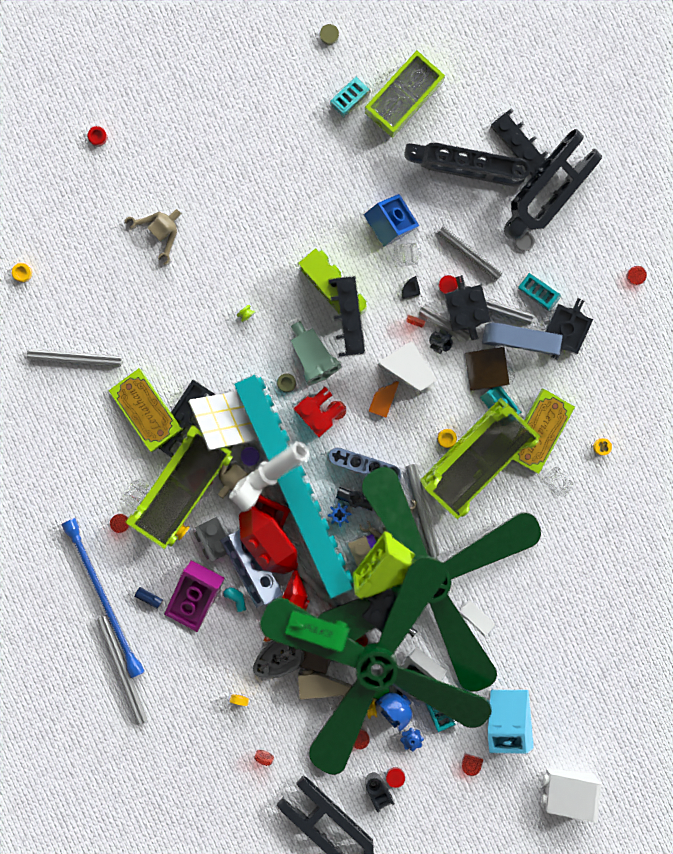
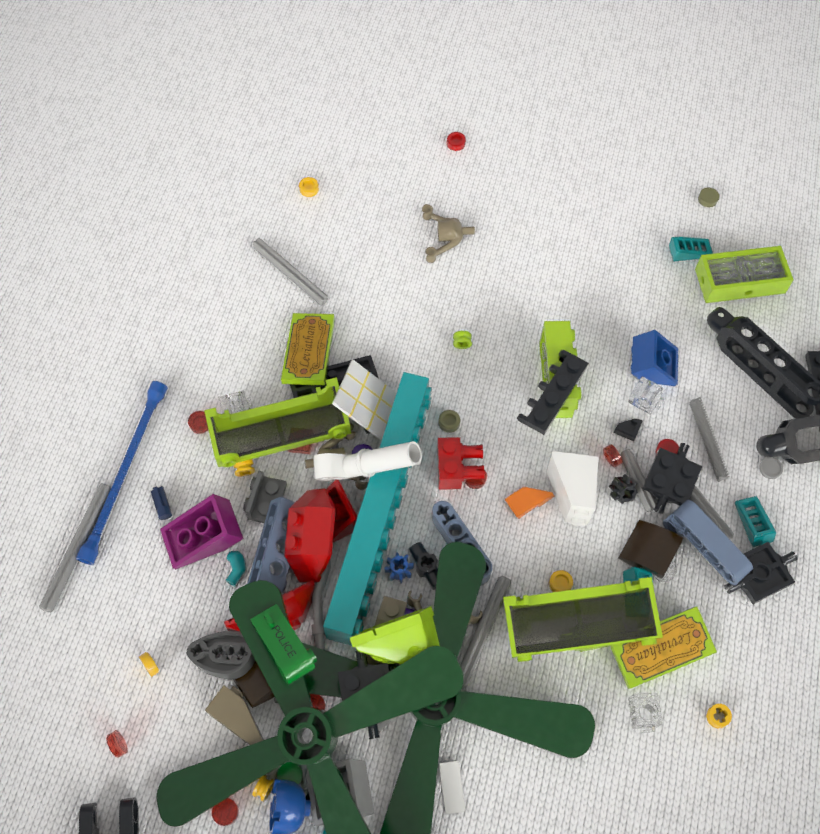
camera: 40 degrees right, 25 degrees down
sand green piece [291,321,342,386] -> none

